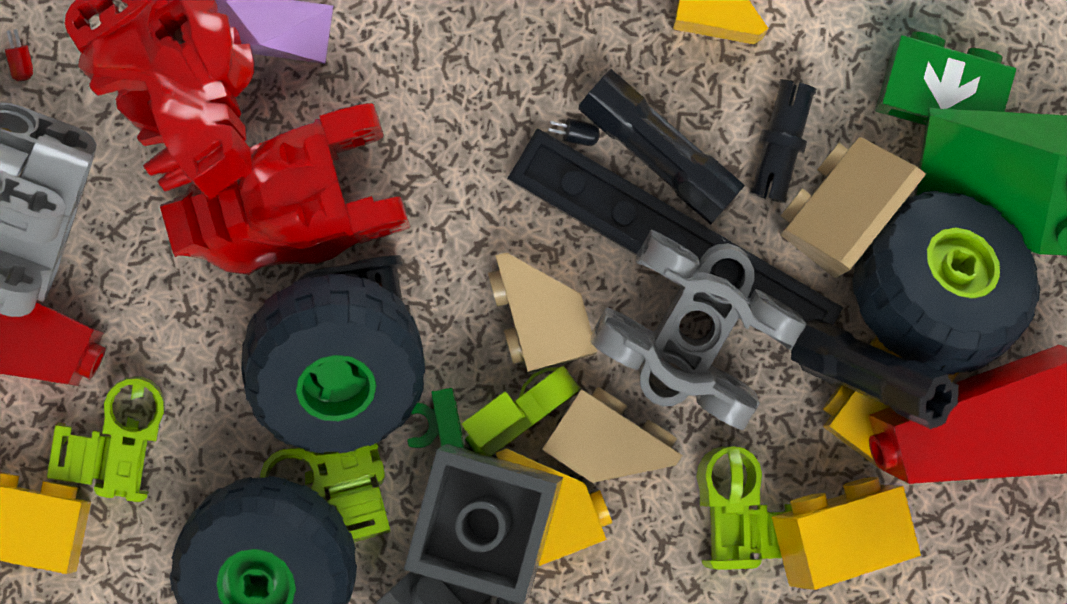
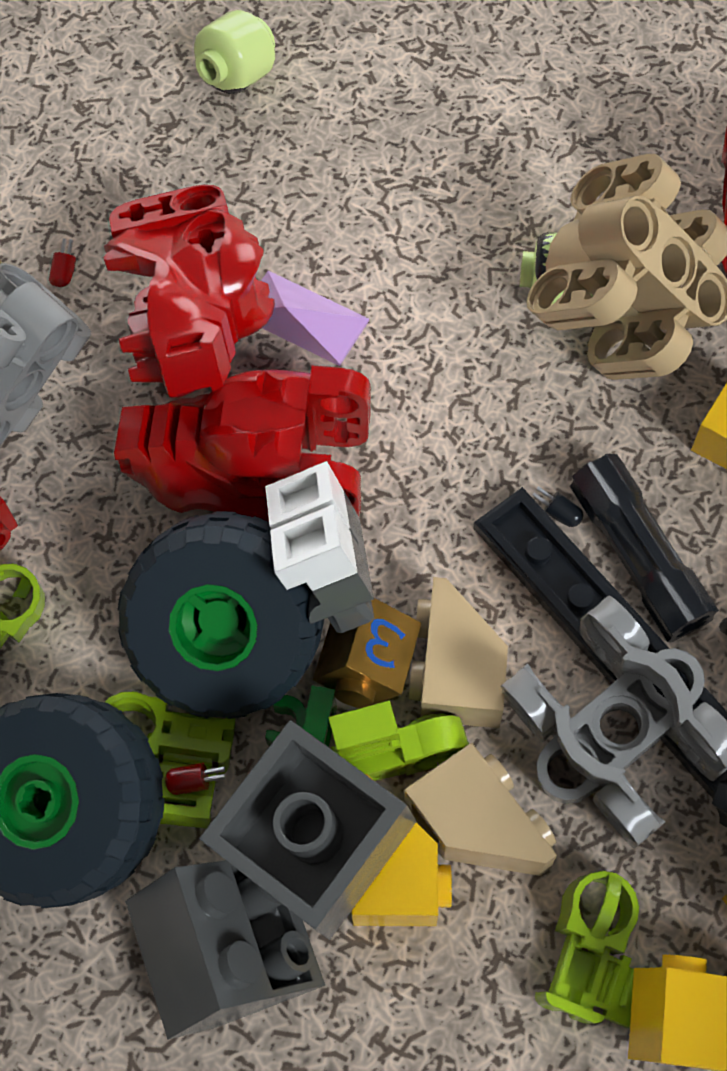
camera: 25 degrees right, 20 degrees down
none -> red piece [165,763,225,795]
none -> white hips [265,461,374,633]
none -> pearl gold brick [313,598,422,708]

